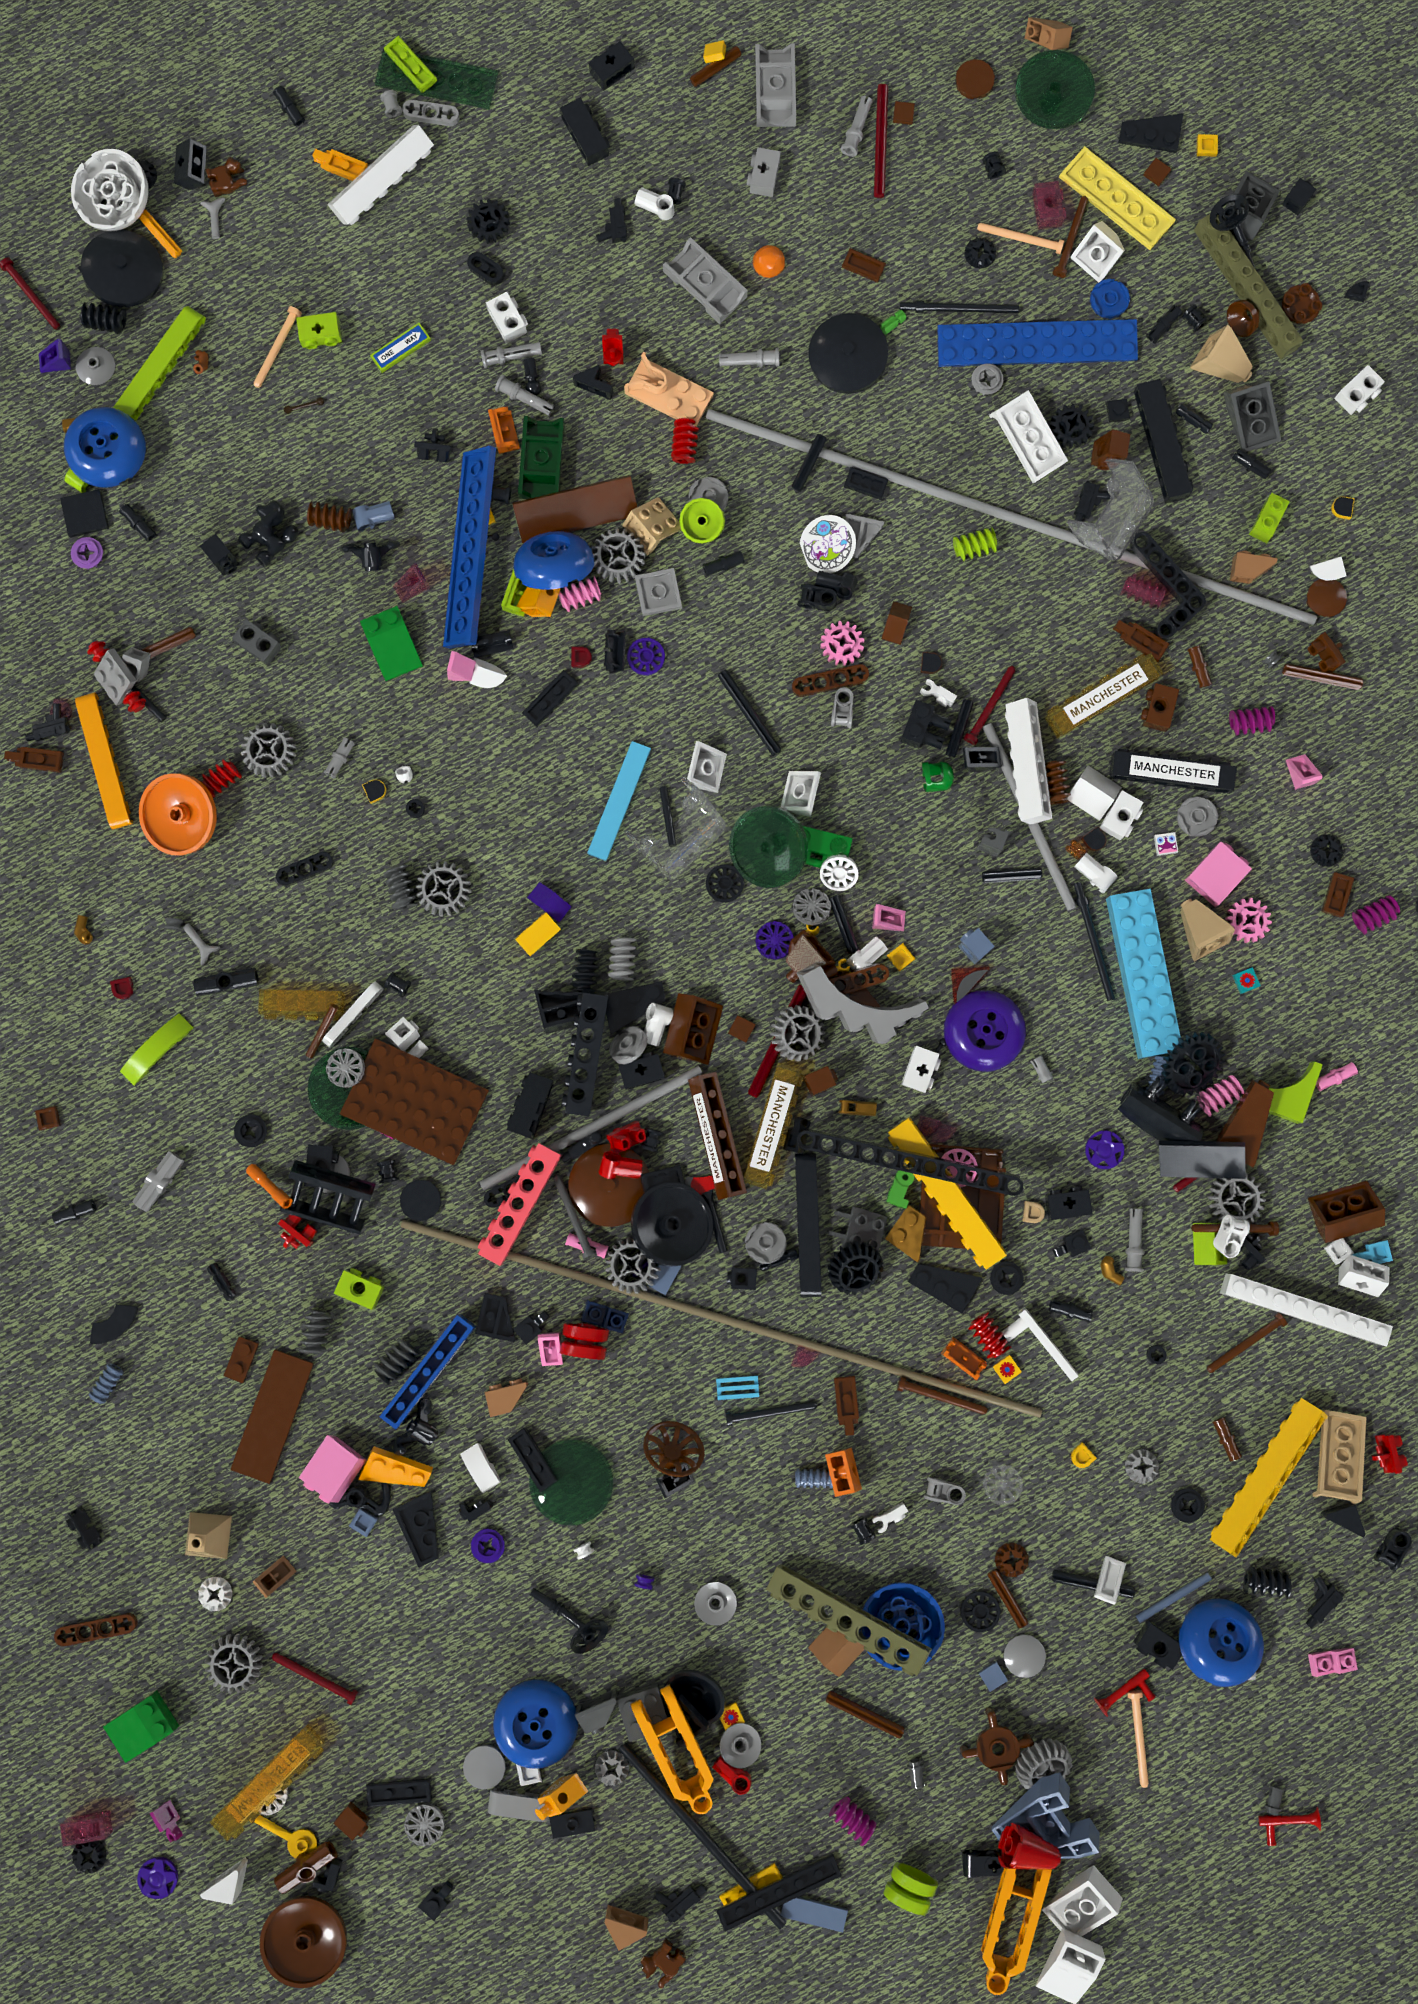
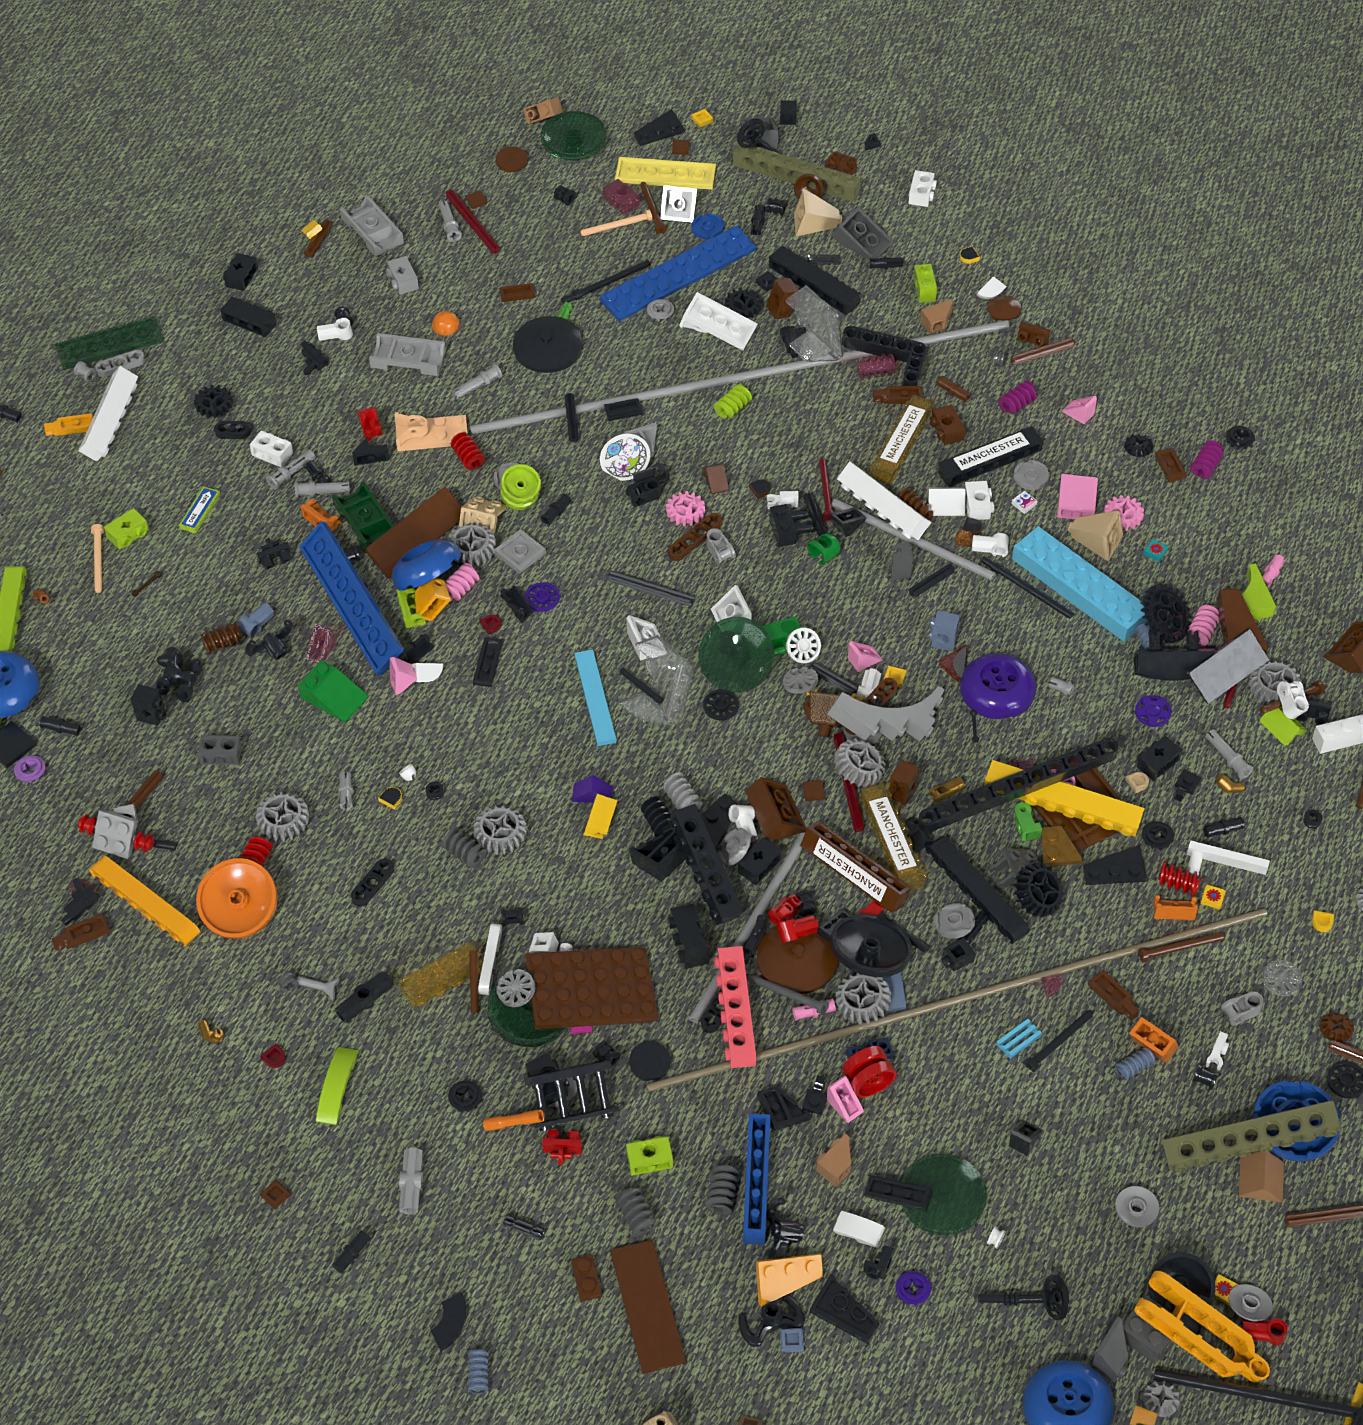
camera: 35 degrees left, 30 degrees down
bright pink brick [299,1435,367,1504] -> none
lime tile [384,35,437,93] -> none
dark purple bush [634,1574,655,1590] -> none
reddish brown wheel [643,1421,705,1477] -> none
dark purple wheel [755,921,793,960] -> none
white brick [901,1046,941,1093] -> none
black gear [964,237,996,269] -> none

